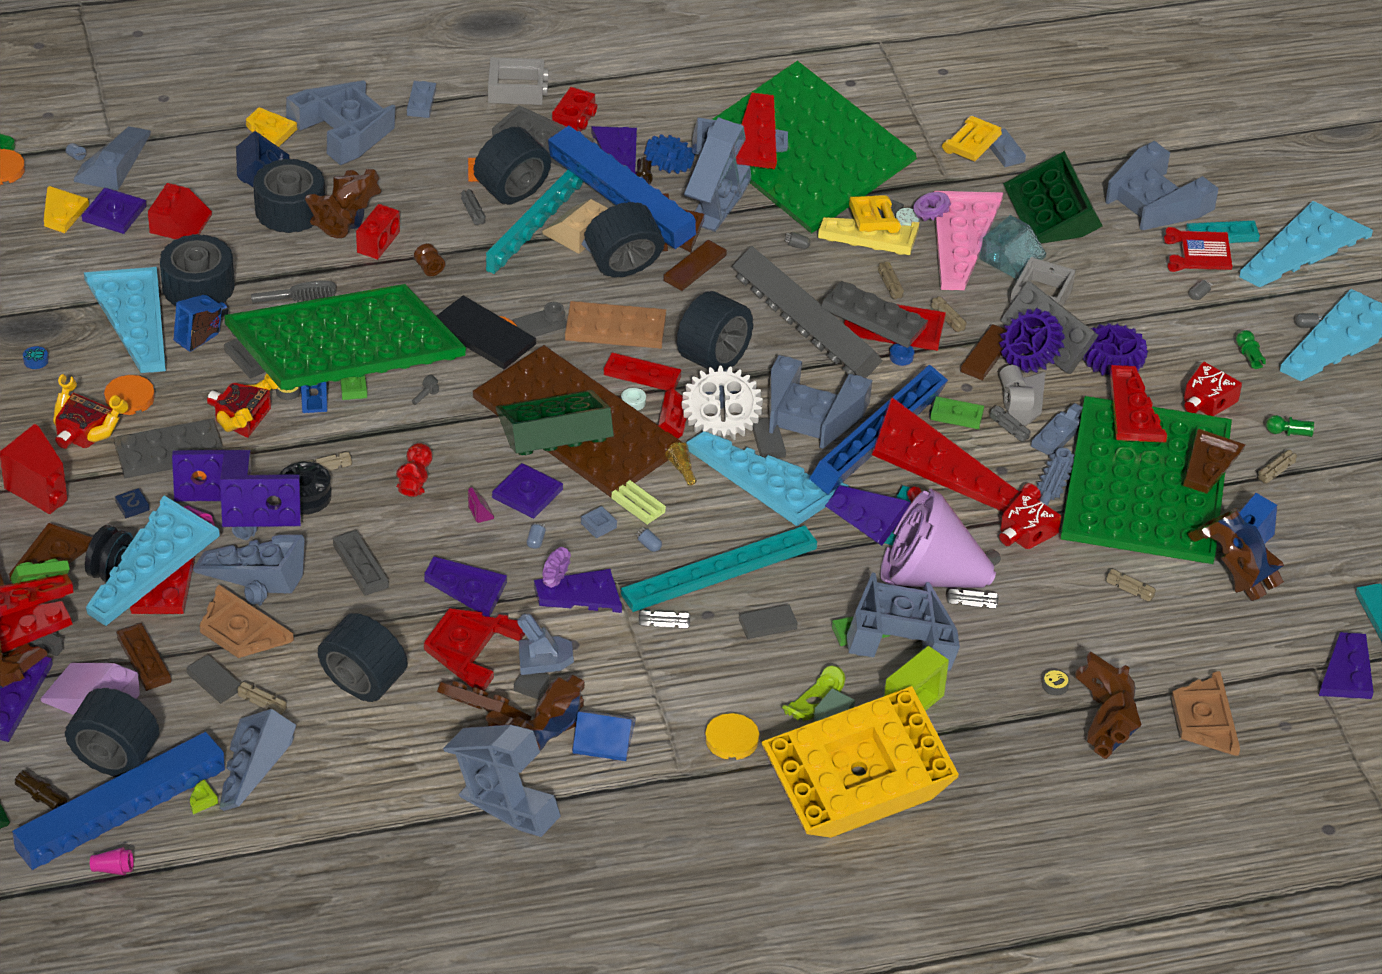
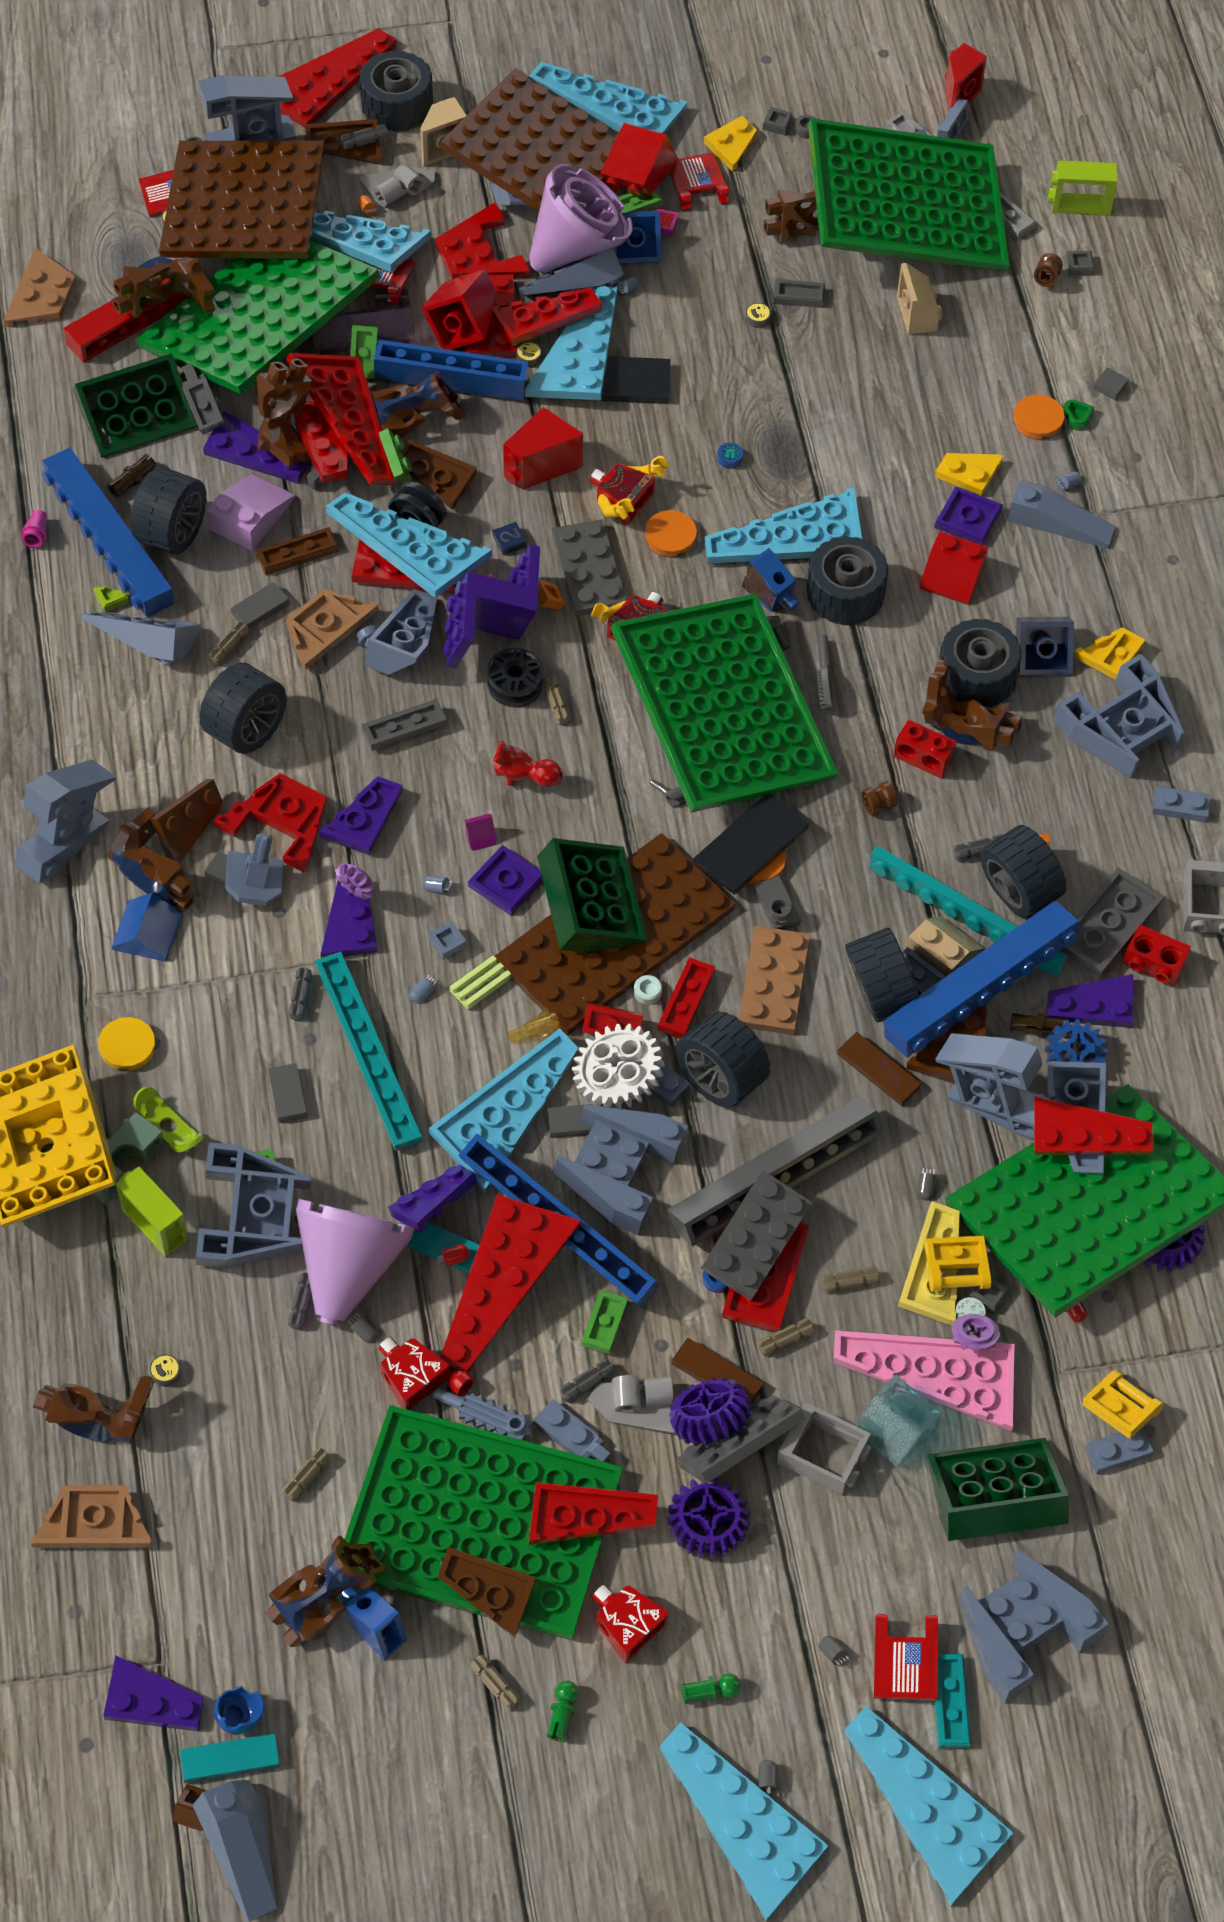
camera: 95 degrees right, 15 degrees up
none -> blue hair [213,1686,265,1735]

